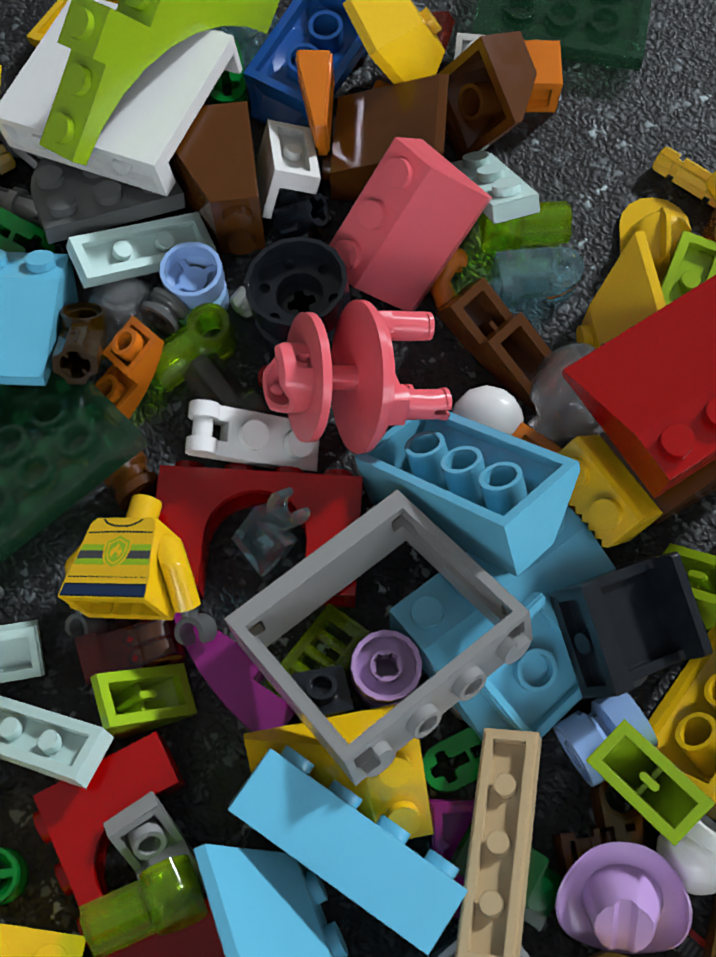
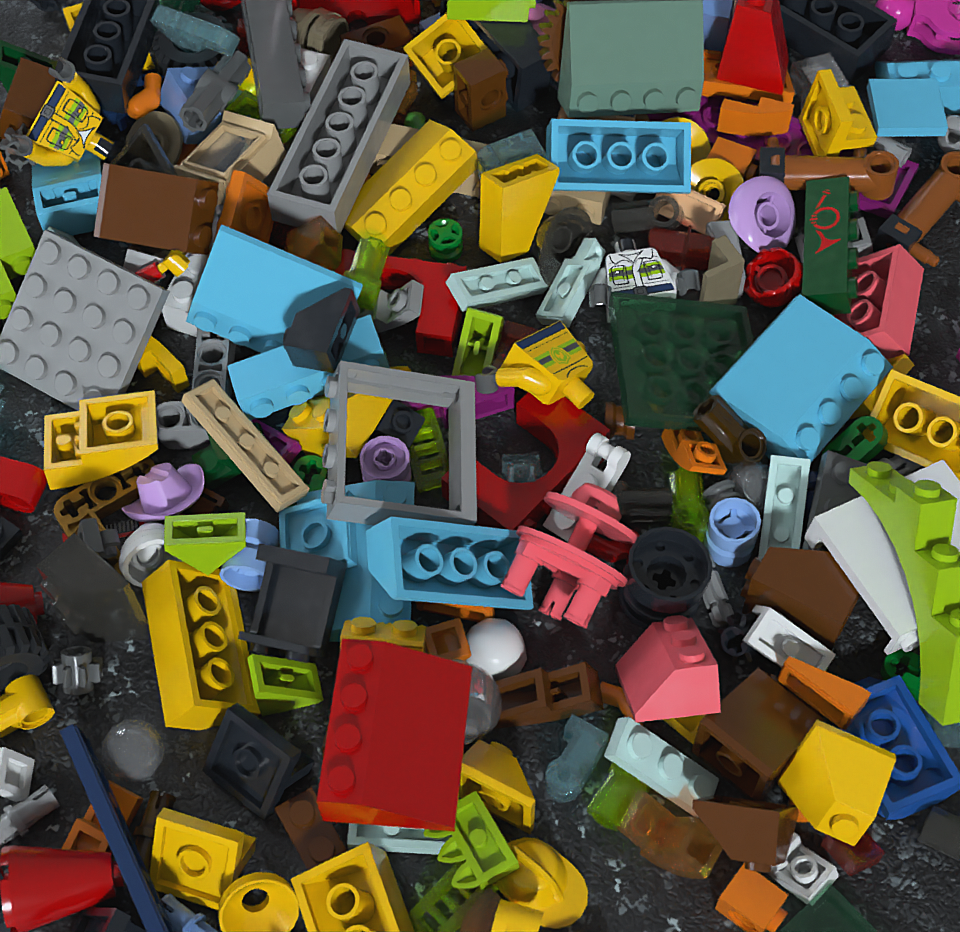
camera: 130 degrees right, 10 degrees down
none -> black slope [283,288,360,373]
none -> clear orange brick [616,792,723,879]

